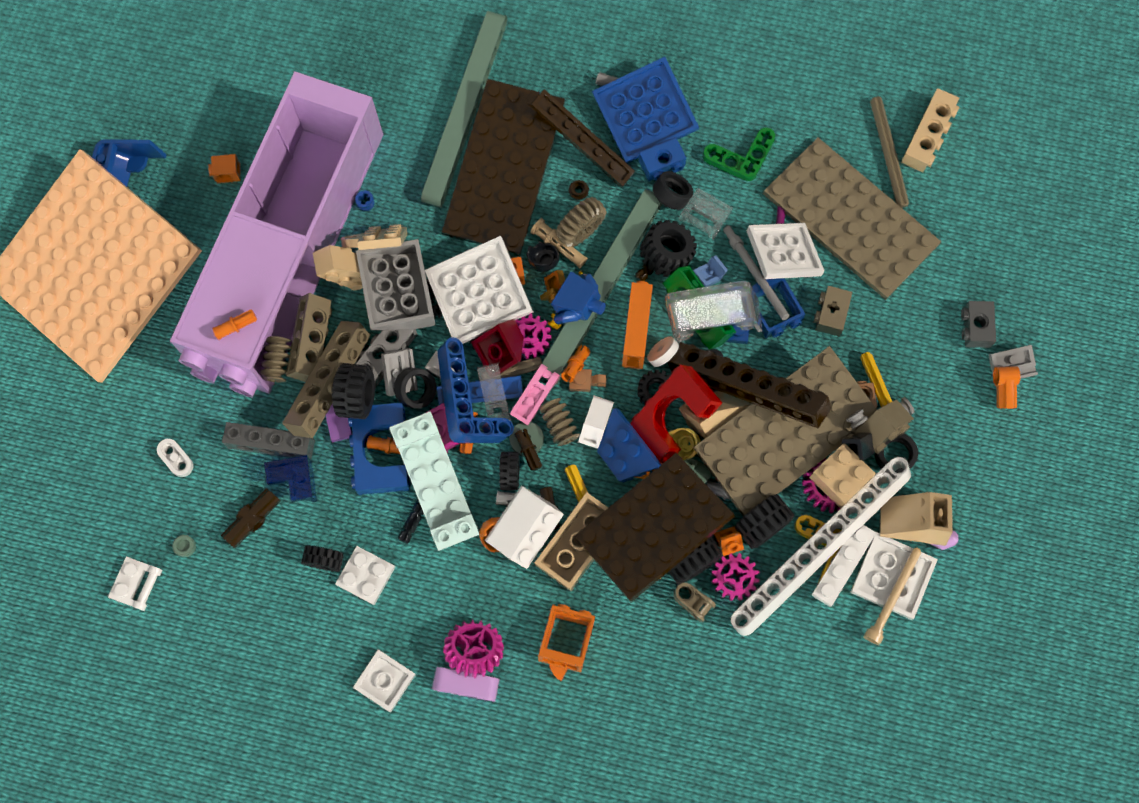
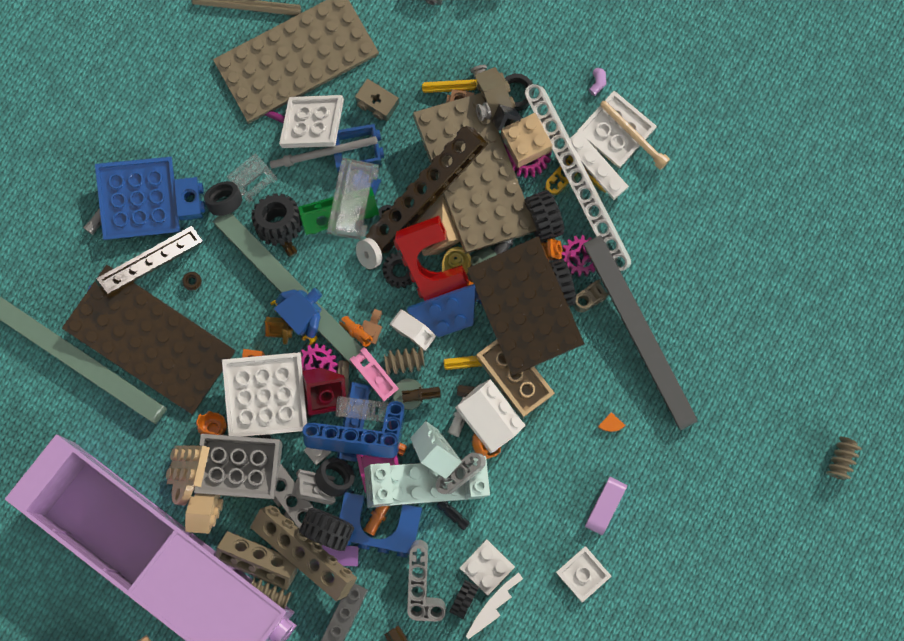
camera: 75 degrees left, 5 degrees up
orange brick [208,154,241,183] -> none
orange axle [212,310,257,340] -> none
clear blue panel [264,455,317,502] -> none
blue bush [355,190,375,211] -> none
dark pink gear [443,619,504,678] -> none
black tyre [499,452,520,491] -> none
black hair [526,242,560,272] -> none
tan pin [531,218,588,268] -> none
orange window [538,604,595,672] -> none
dark tan gear [556,197,607,247] -> none
orange brick [622,281,653,369] -> none
medium blue bracket [693,255,728,288] -> none
green beam [703,127,775,181] -> none
tan slope [880,492,952,546] -> none
none -> orange hair [196,411,227,435]
none -> light grey beam [407,540,446,622]
none -> light aqua wedge [410,421,462,479]
none -> light grey beam [436,453,486,494]
none -> white slope [466,572,523,639]
none -> dark grey beam [583,235,698,431]

